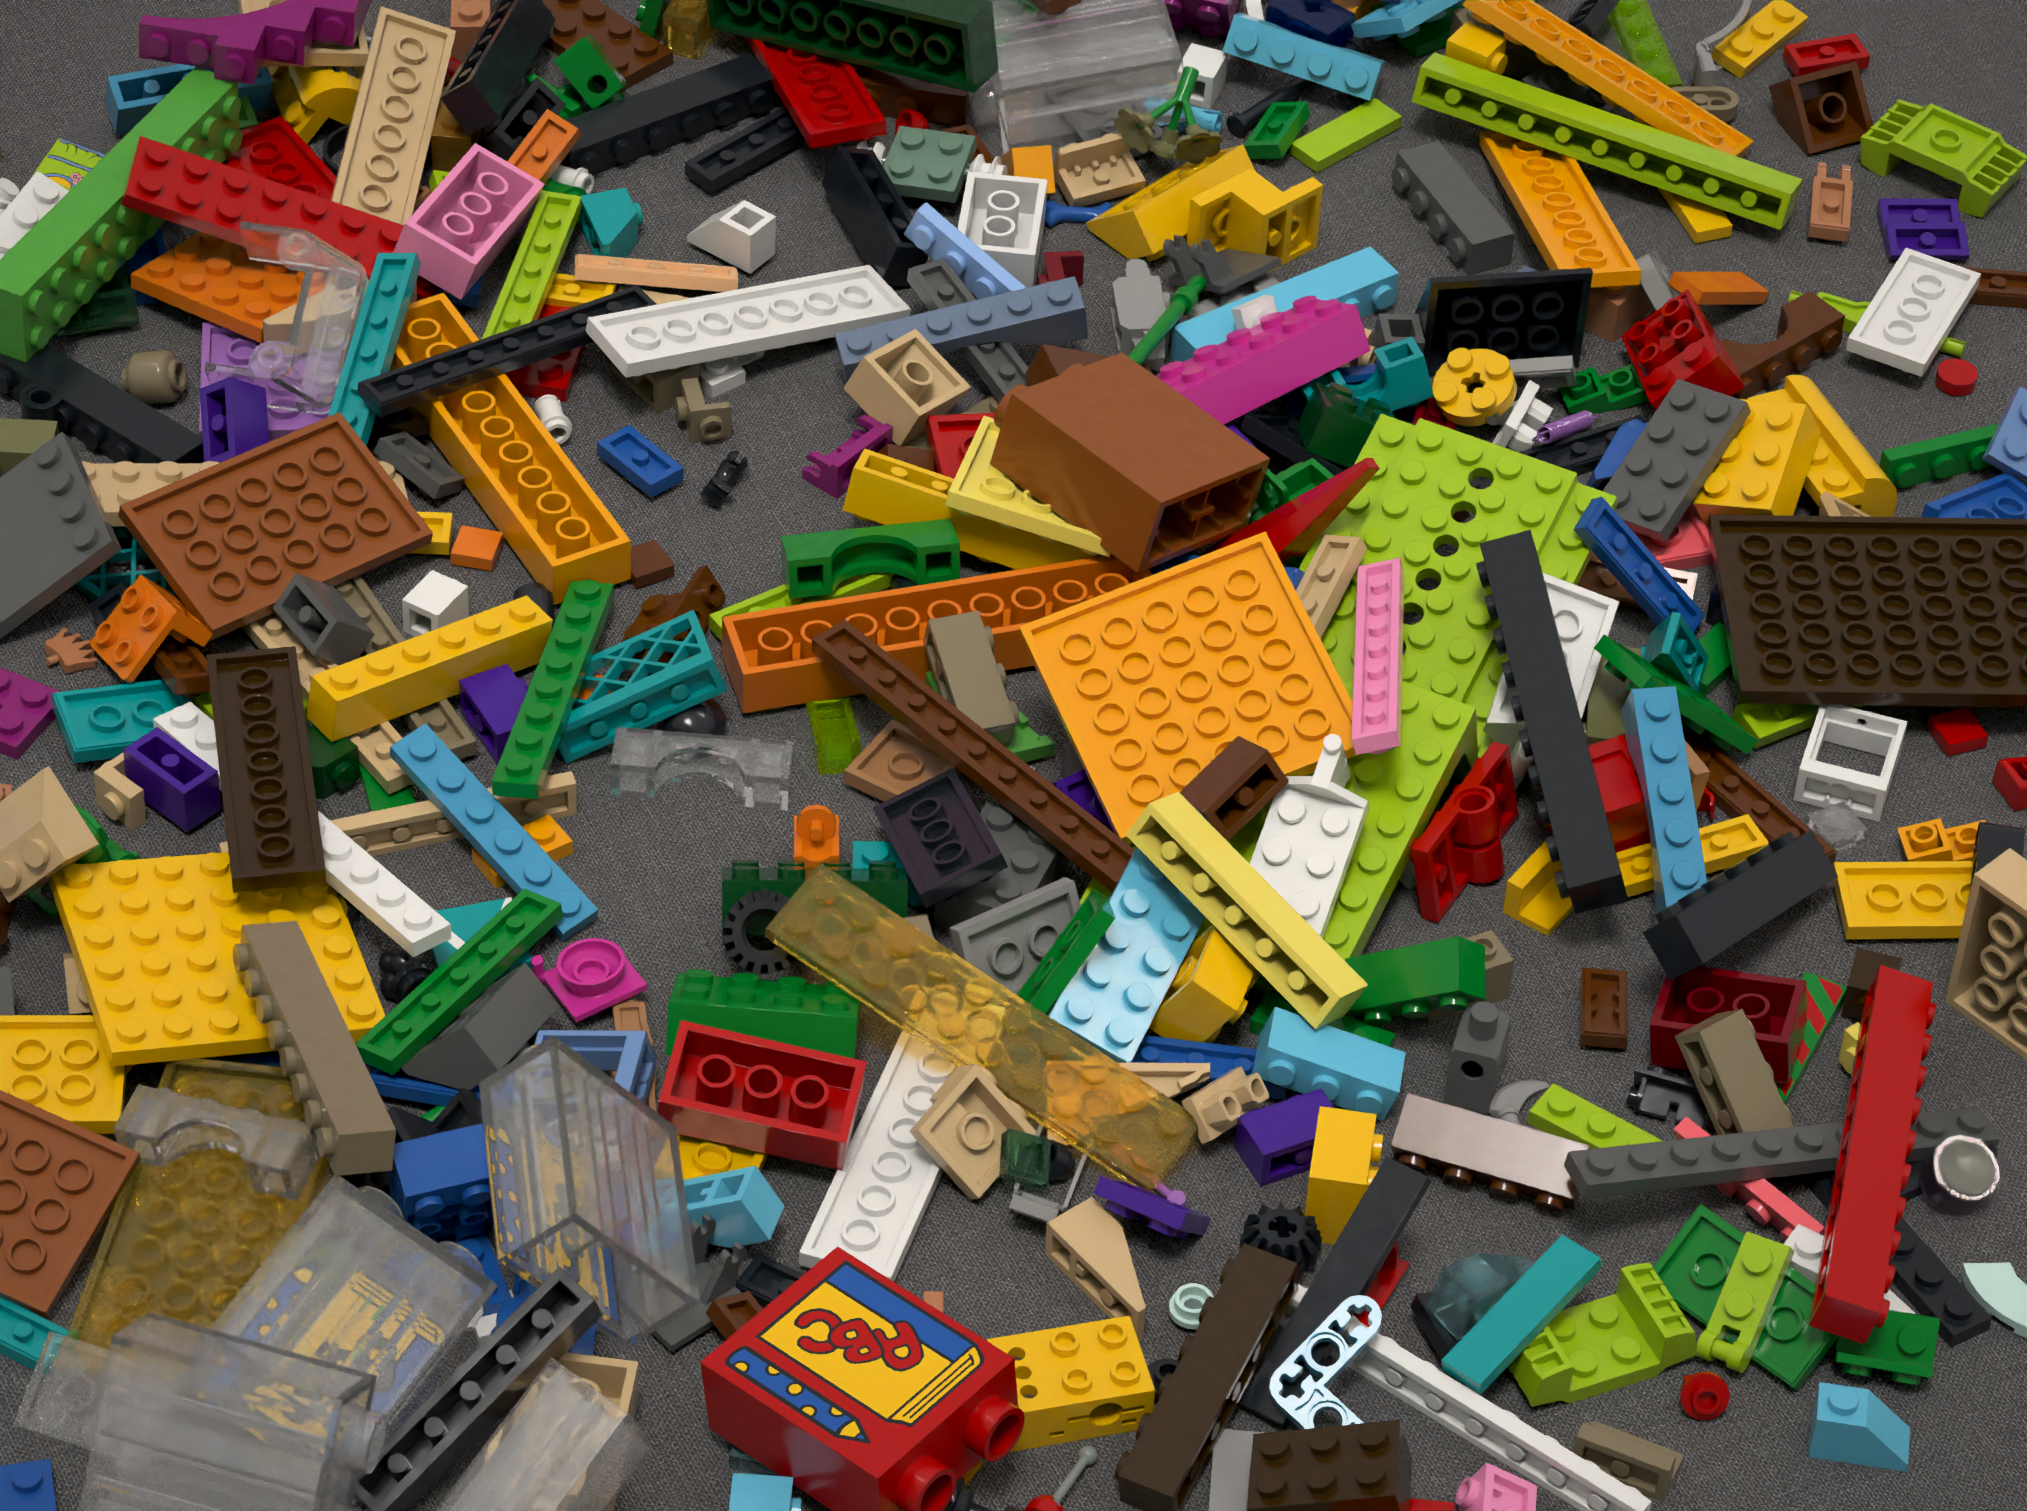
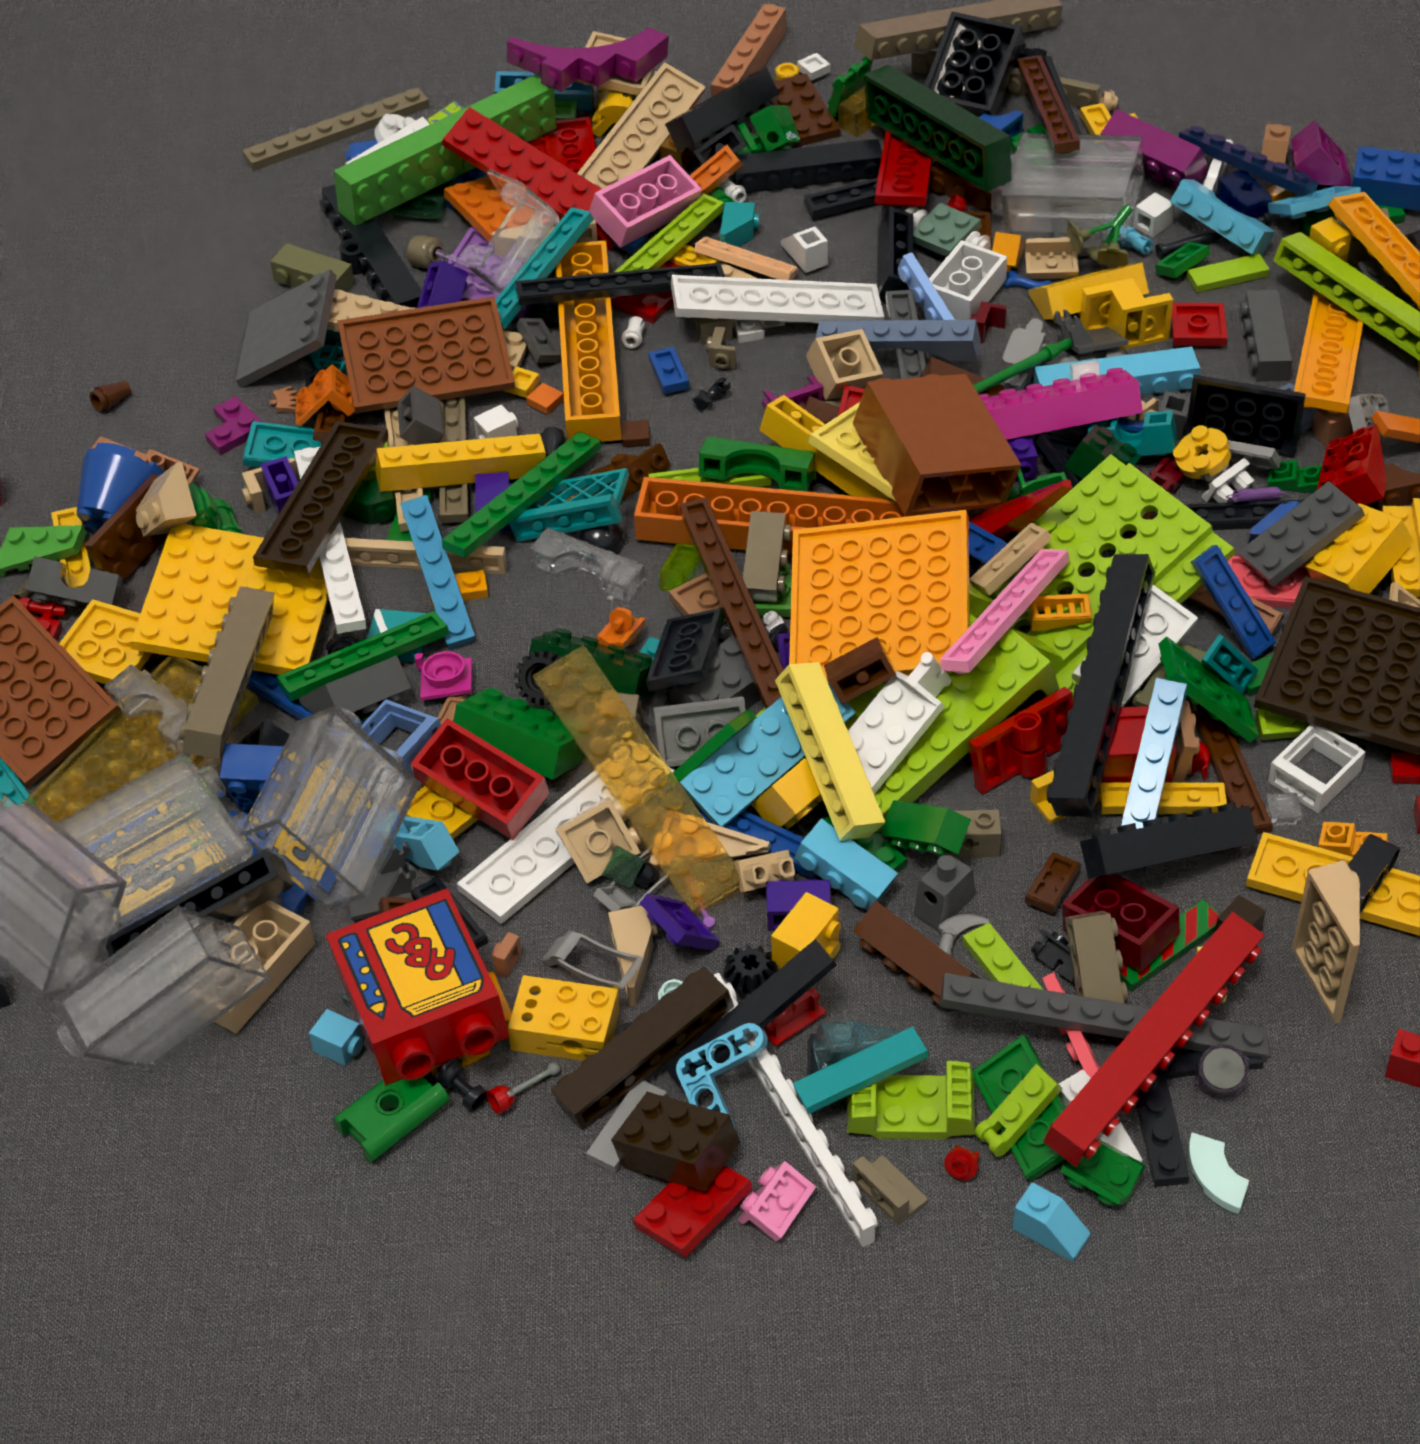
camera: 30 degrees right, 5 degrees up
none -> light grey piece [542,931,644,989]
none -> light orange slope [1028,594,1092,632]
none -> red plate [1171,303,1227,346]

